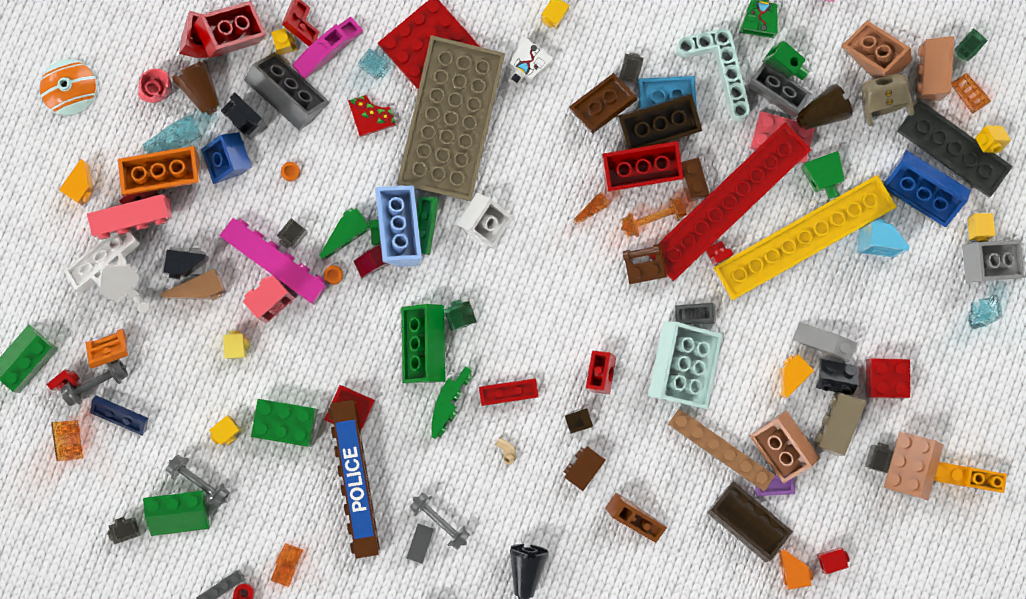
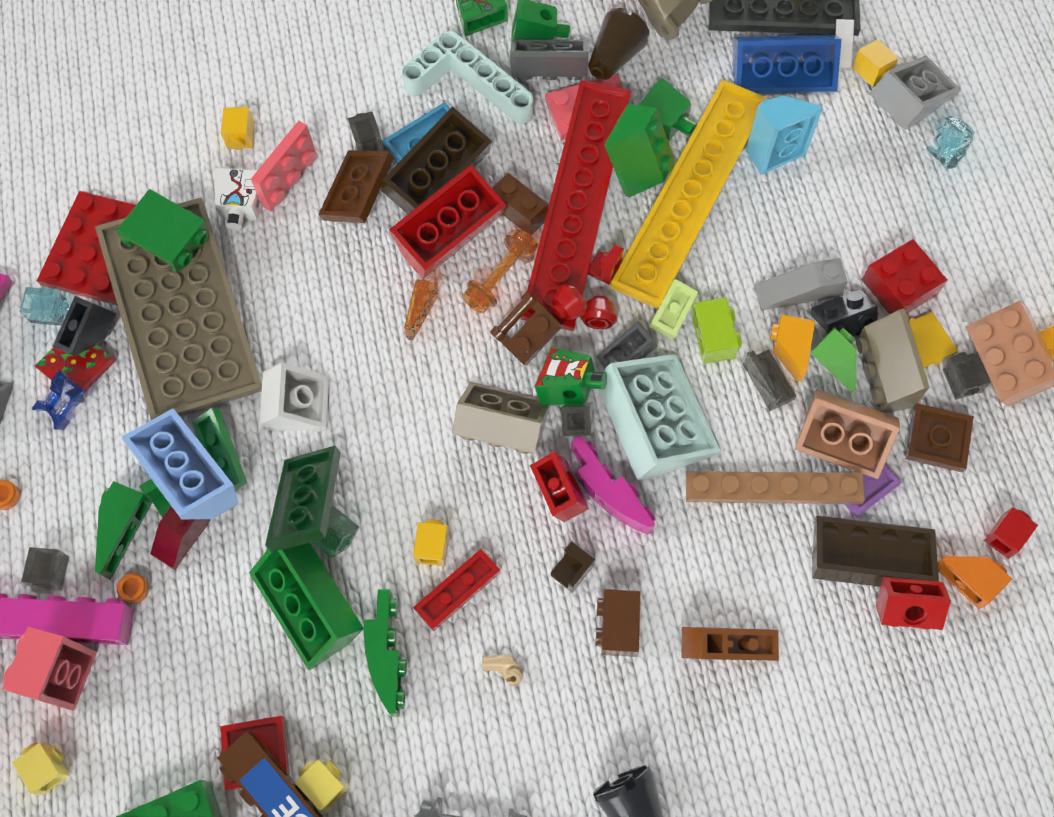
camera: 25 degrees left, 15 degrees down
none -> clear blue piece [32,370,85,430]
none -> black slope [52,296,117,356]
none -> green panel [117,189,209,273]
none -> coral plate [251,120,317,211]
none -> dark green plate [265,445,341,553]
none -> light yellow brick [295,759,349,812]
none -> yellow brick [413,519,450,567]
none -> slope [452,382,550,454]
none -> green torso [534,347,607,406]
none -> red cone [551,284,587,321]
none -> clear smoke brick [561,402,595,436]
none -> dark pink slope [571,435,656,535]
none -> red cone [580,295,618,330]
none -> green slope [604,103,675,197]
none -> yellowish green plate [649,279,698,340]
none -> lime brick [691,297,742,364]
none -> clear smoke panel [743,350,796,411]
none -> bright green slope [810,327,856,392]
none -> white sticker [836,19,854,68]
none -> red brick [876,577,951,630]
none -> reddish brown plate [905,403,974,473]
none -> yellow piece [909,312,958,368]

